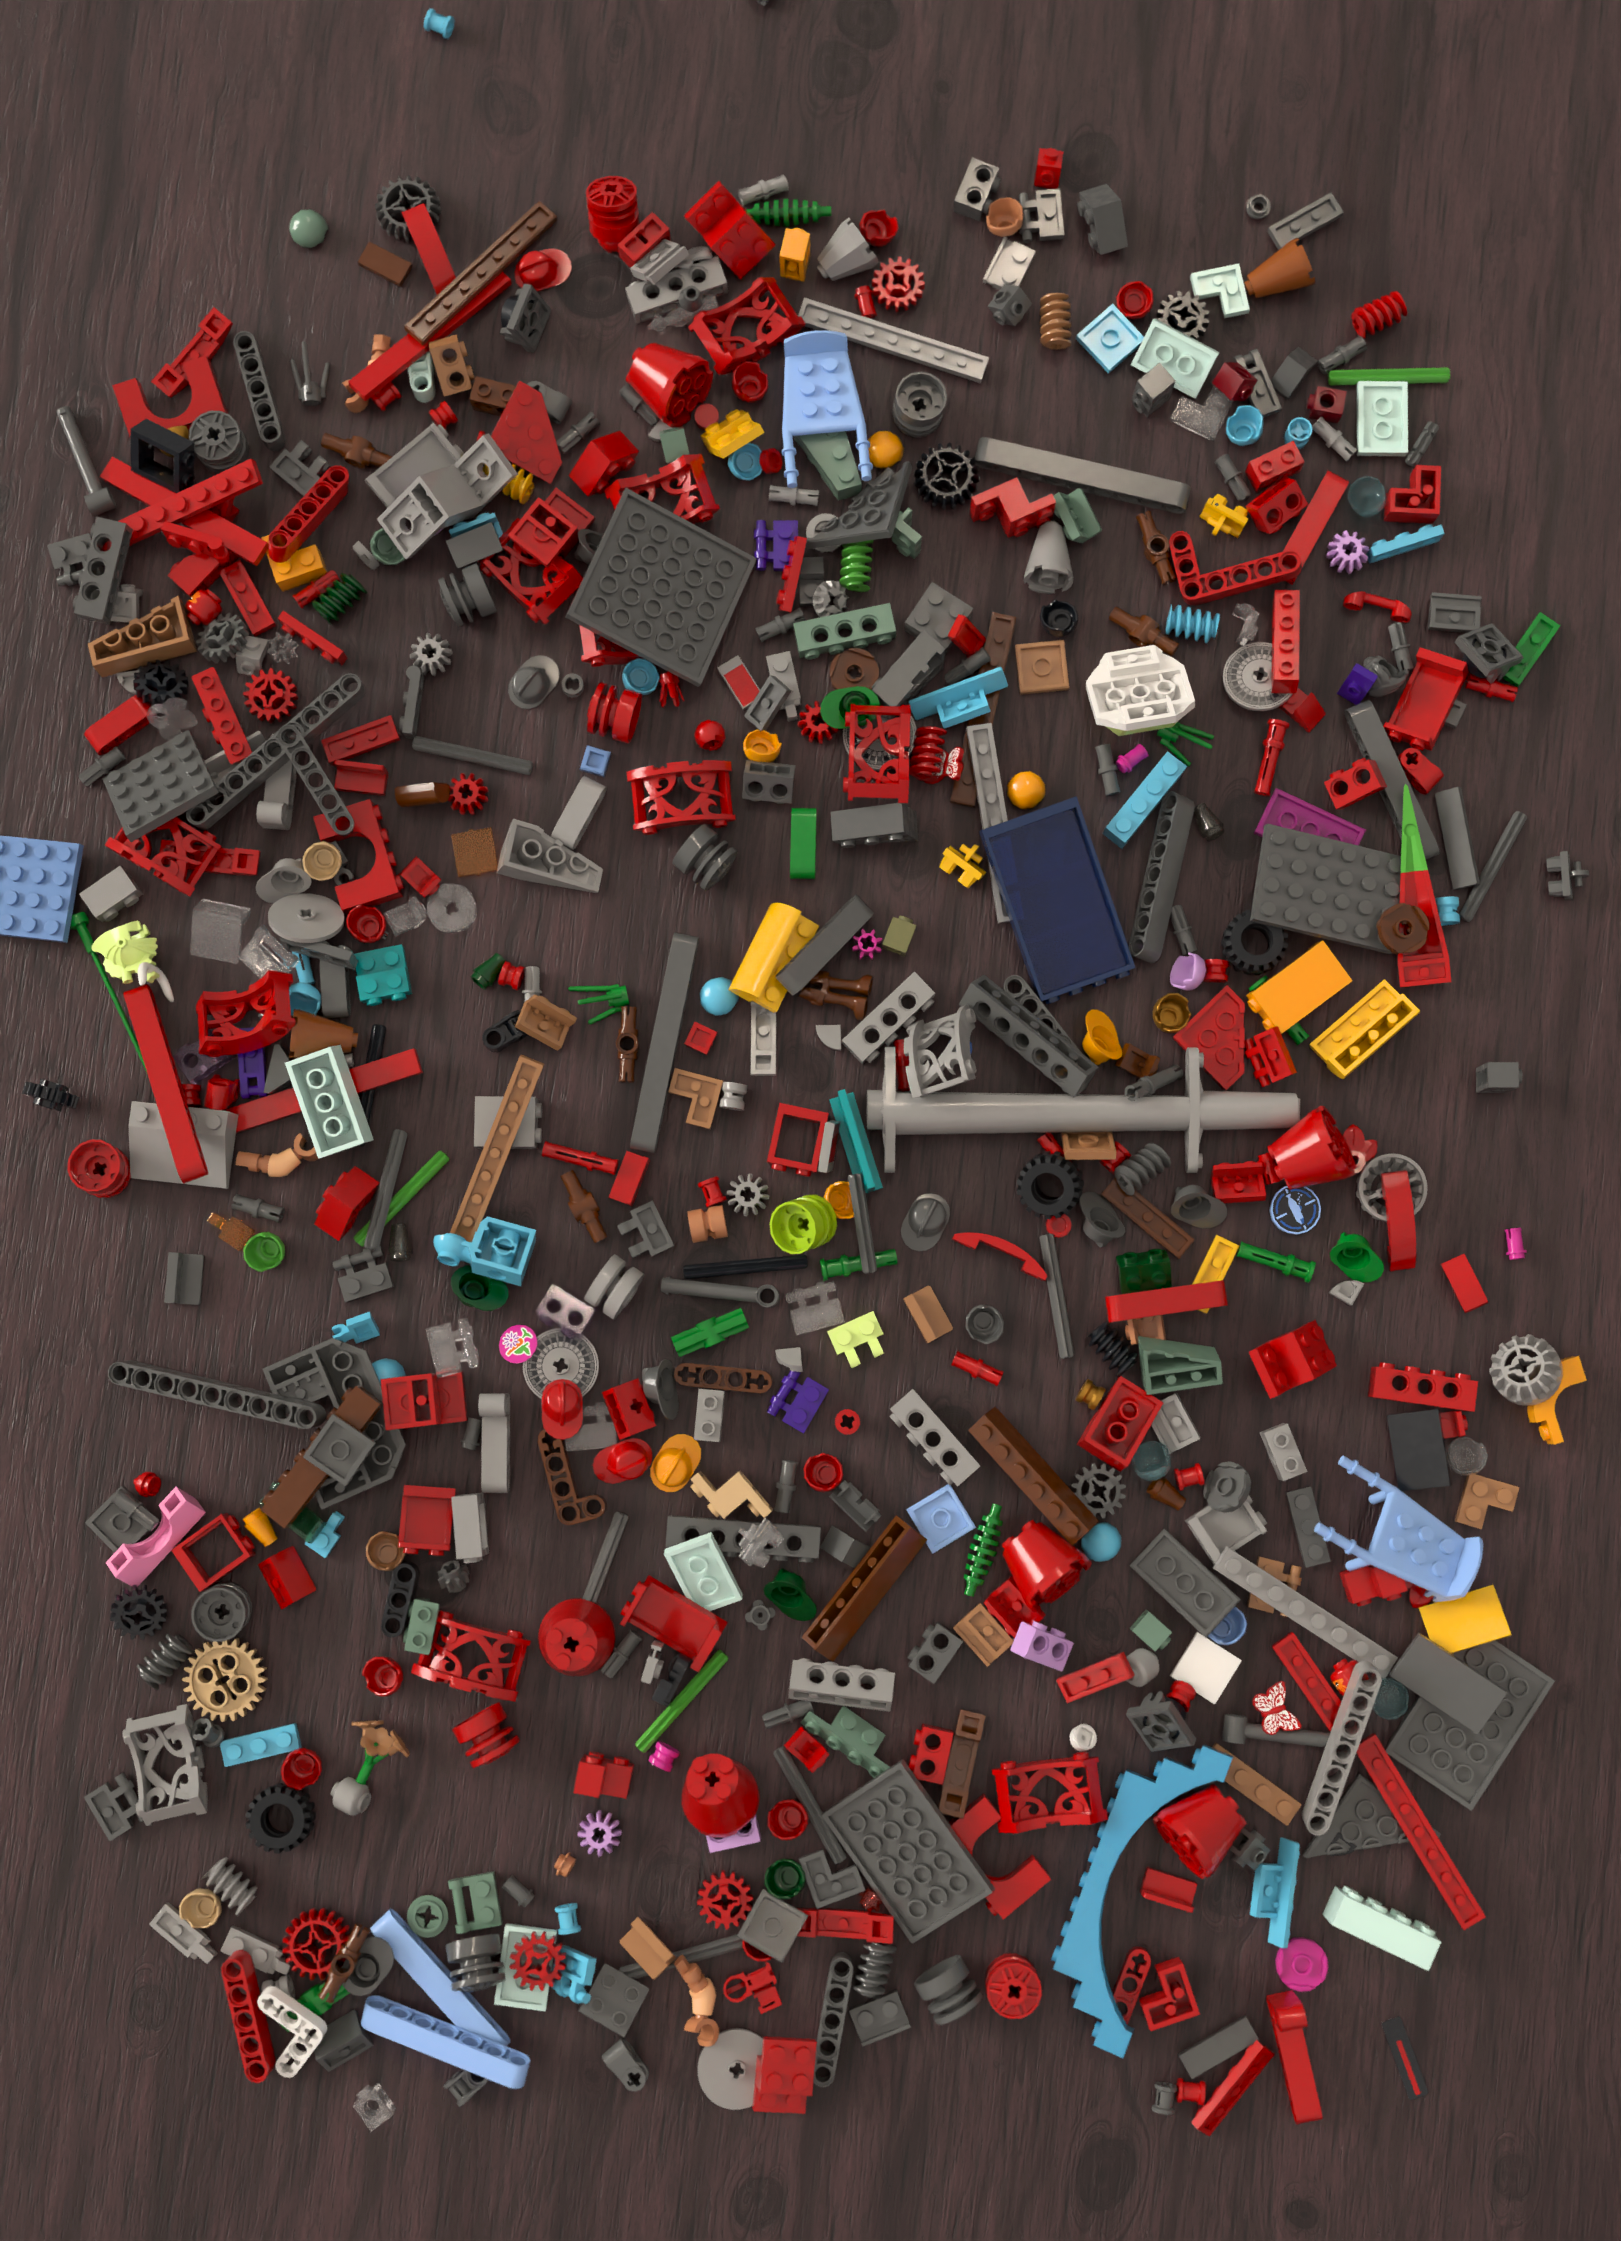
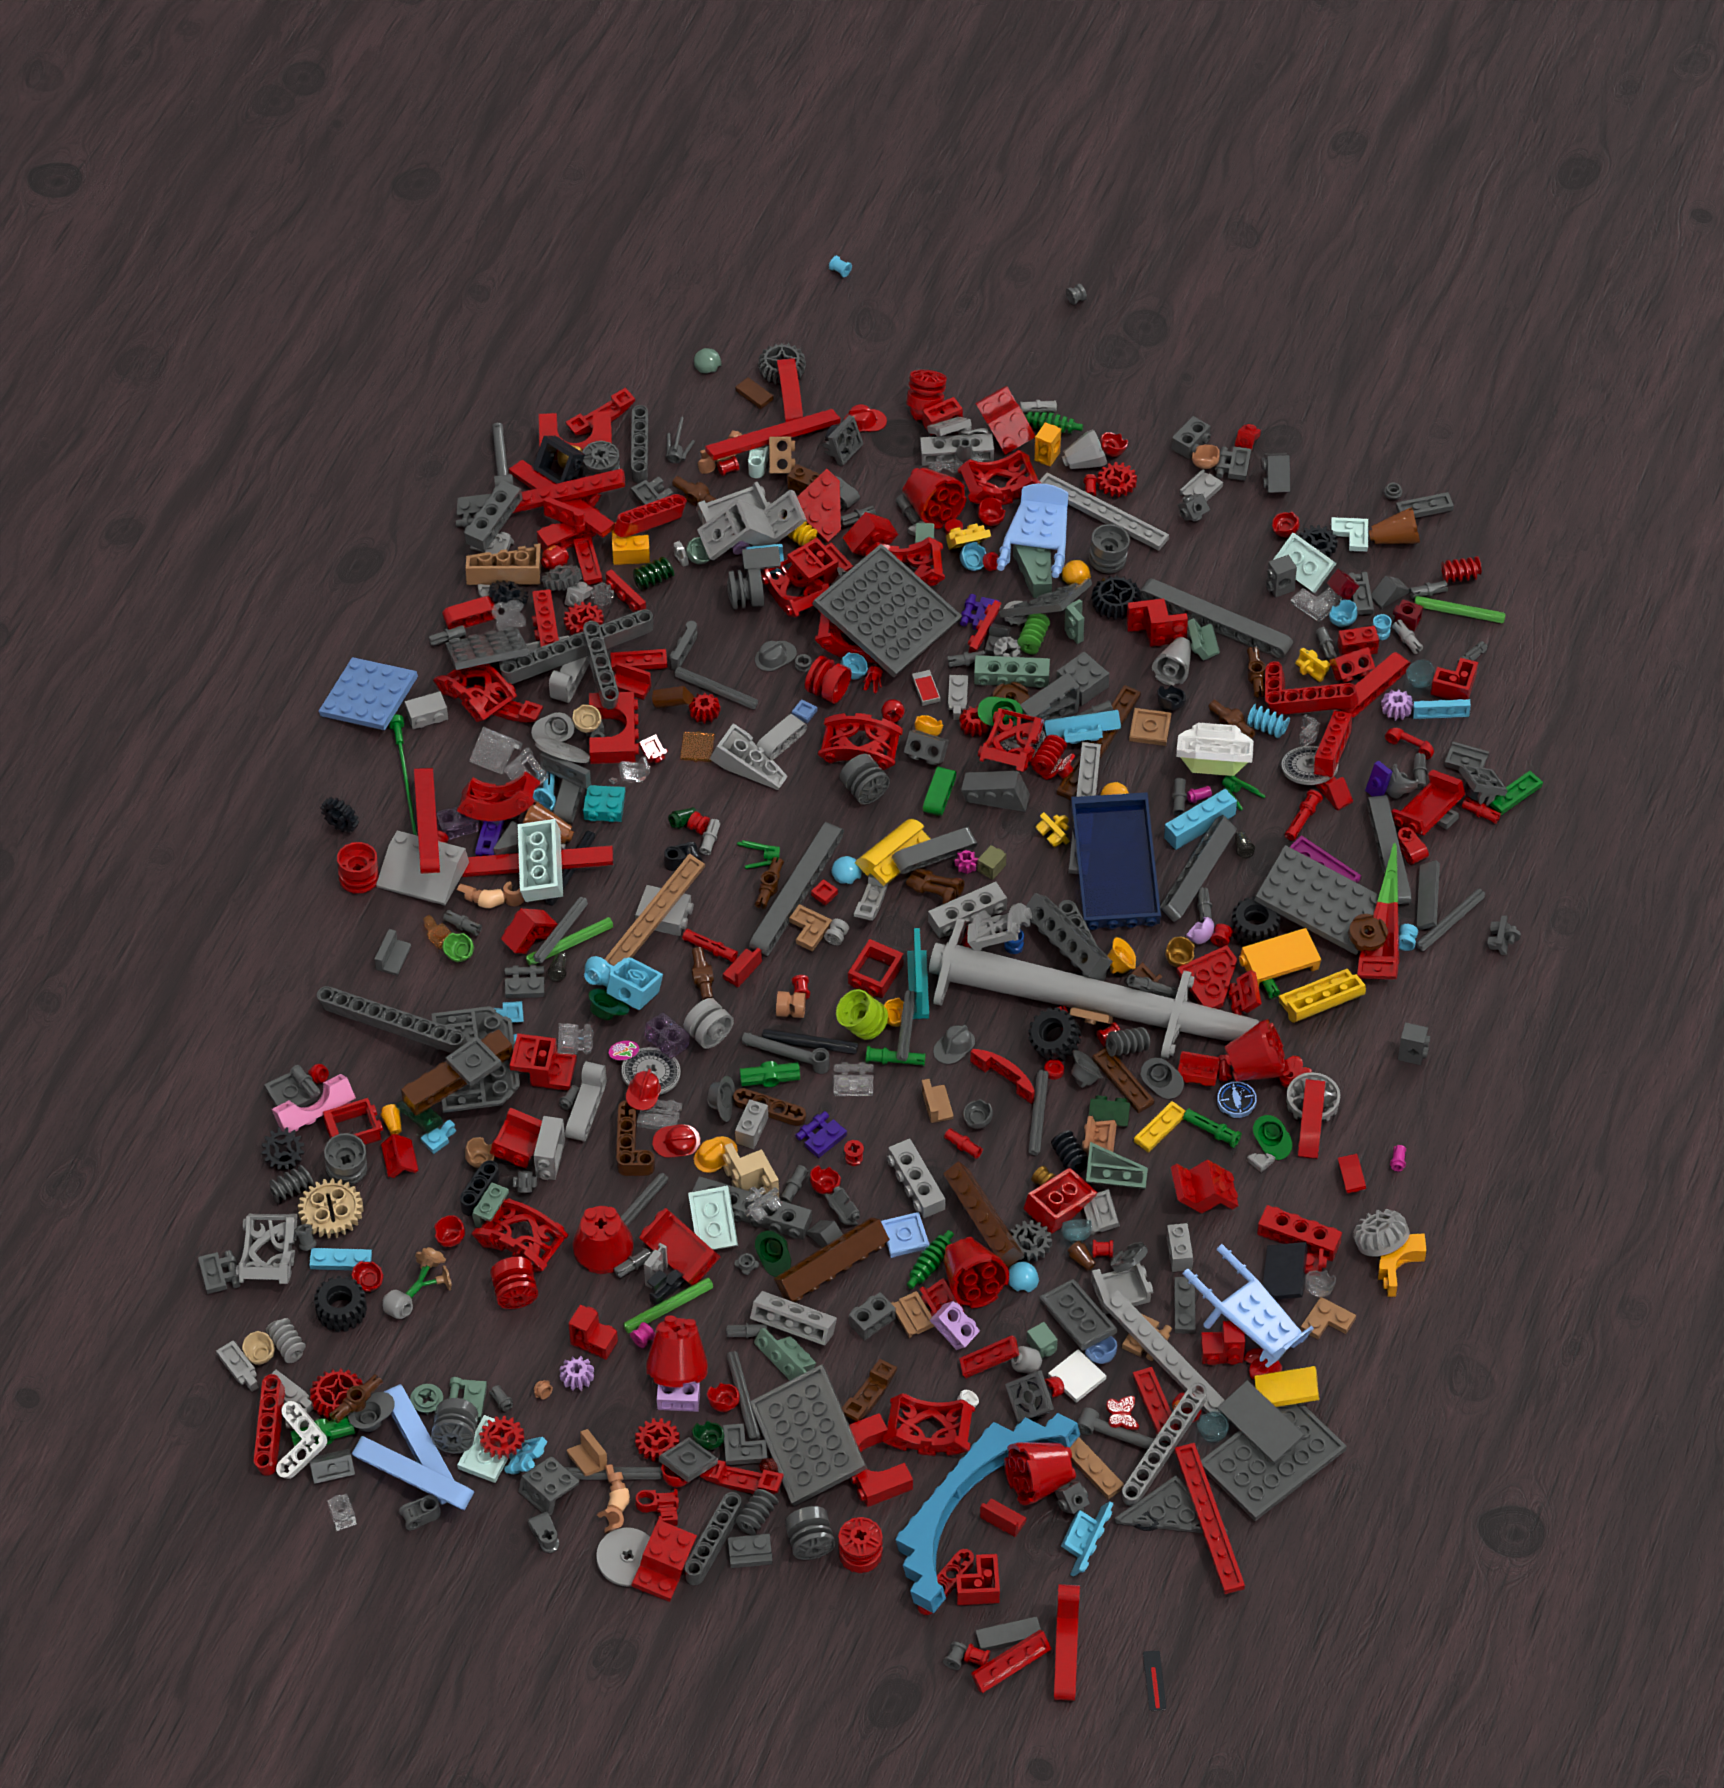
camera: 10 degrees right, 30 degrees down
yellowish green helmet [91,920,174,1002] -> none
red piece [204,1074,240,1110] -> none
red axle [292,570,340,609] -> none
red hair [346,905,387,943] -> none
reddish brown tile [404,201,557,346] -> none
light grey gear [410,633,453,676] -> none
clear plate [426,883,477,934] -> none
red wheel [428,401,458,430] -> none
medium nougat bracket [515,995,577,1051] -> none
medium azure bush [555,1903,581,1935] -> none
red brick [602,1378,656,1440] -> none
dark grey plate [617,1200,674,1258] -> none
light grey gear [727,1174,770,1217] -> none
dark grey plate [744,675,792,731] -> none
light grey pin [769,485,819,506] -> none
light grey tile [775,1347,803,1372] -> none
red bracket [784,1726,829,1773] -> none
light grey tile [816,1025,841,1051] -> none
light grey tile [818,1120,840,1173] -> none
yellowish green plate [827,1311,884,1368] -> none
red brick [909,1723,954,1785] -> none
red tile [948,614,986,658] -> none
medium nougat piece [1040,293,1071,349] -> none
plate [1076,304,1144,374] -> none
red beam [1105,1280,1228,1322] -> none
dark pink tile [1275,1937,1328,1992] -> none
light aqua brick [1322,1885,1441,1971] -> none
red brick [1324,758,1387,809] -> none
light aqua plate [1357,381,1408,456] -> none

